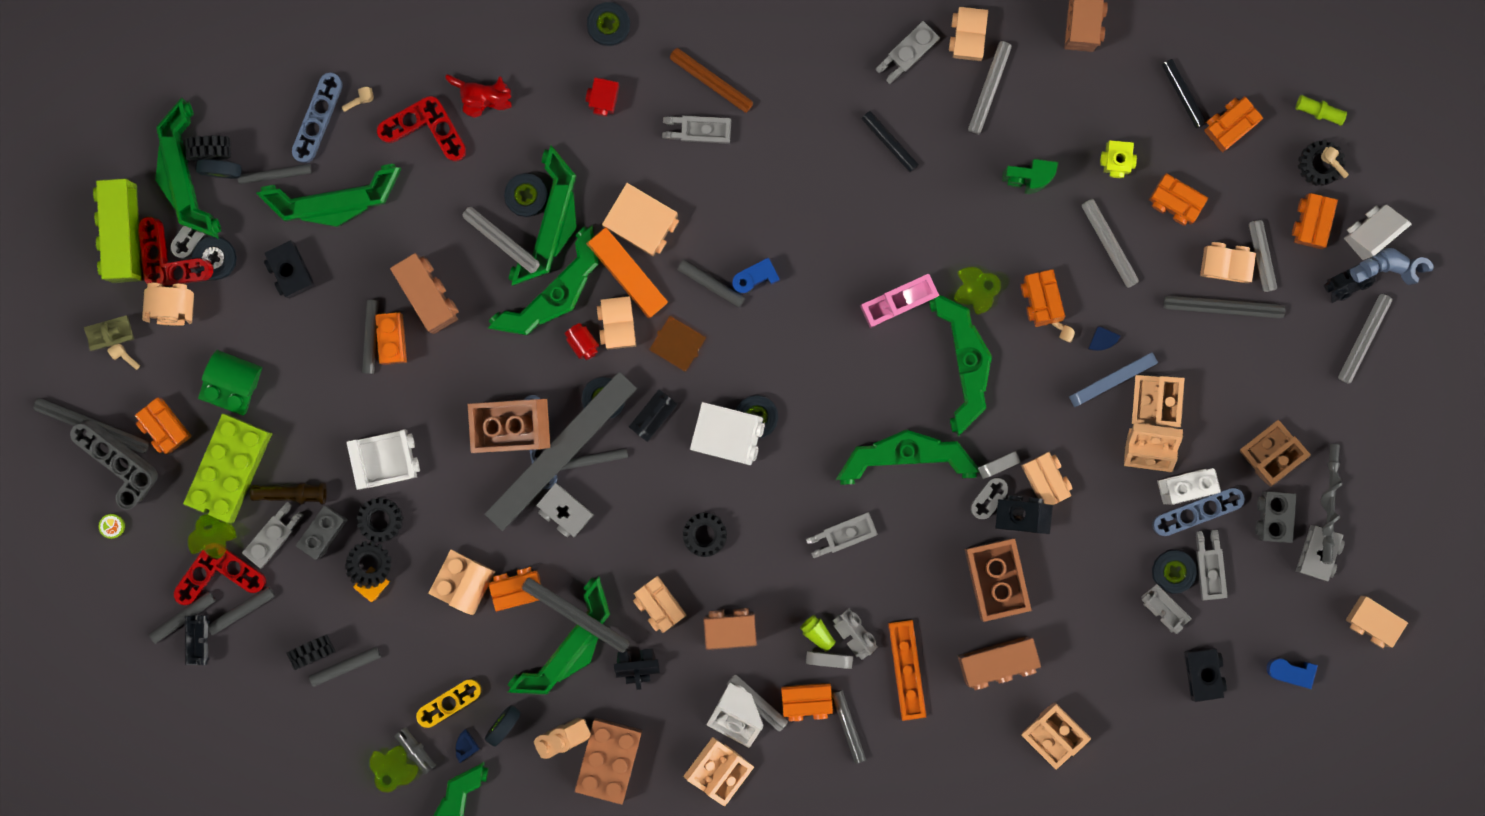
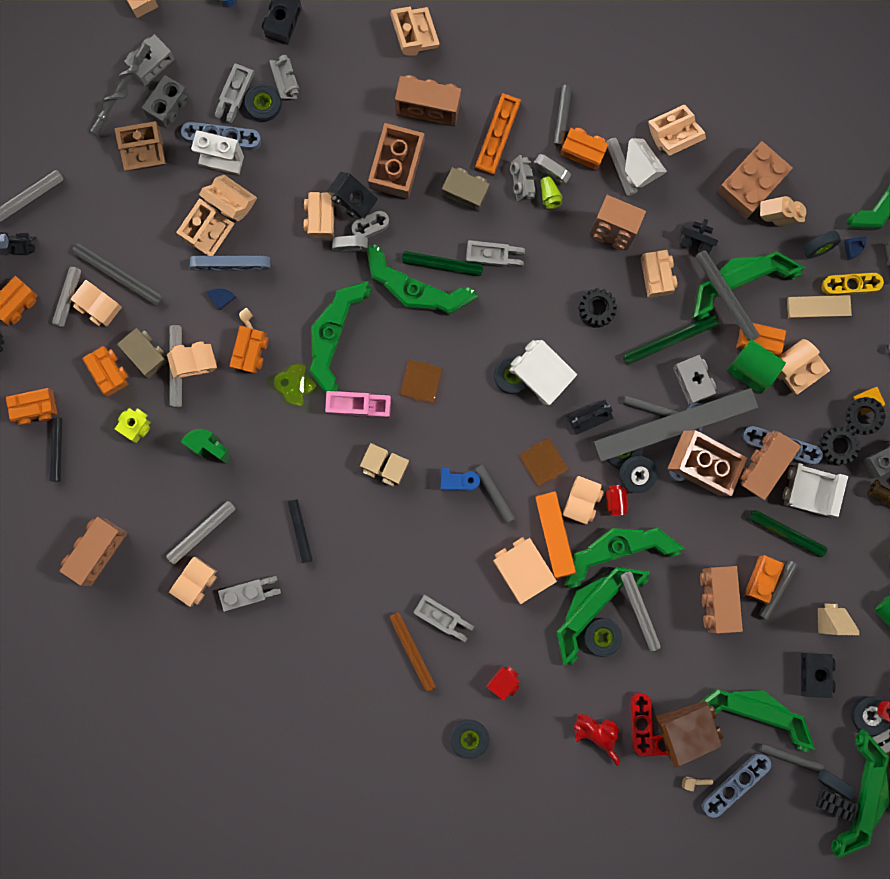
camera: 160 degrees left, 5 degrees down
none -> dark tan brick [117,328,168,379]
none -> light nougat brick [167,342,217,379]
none -> tan piece [360,443,409,487]
none -> clear orange piece [400,360,442,403]
none -> dark green axle [402,251,483,276]
none -> dark tan brick [442,167,490,211]
none -> black bush [619,456,657,493]
none -> dark green axle [623,315,719,365]
none -> reddish brown slope [656,701,723,767]
none -> green brick [727,339,786,394]
none -> nougat brick [738,430,801,500]
none -> sand blue beam [742,426,823,465]
none -> dark green axle [749,510,828,557]
none -> tan tile [787,295,852,319]
none -> tan slope [818,604,859,635]

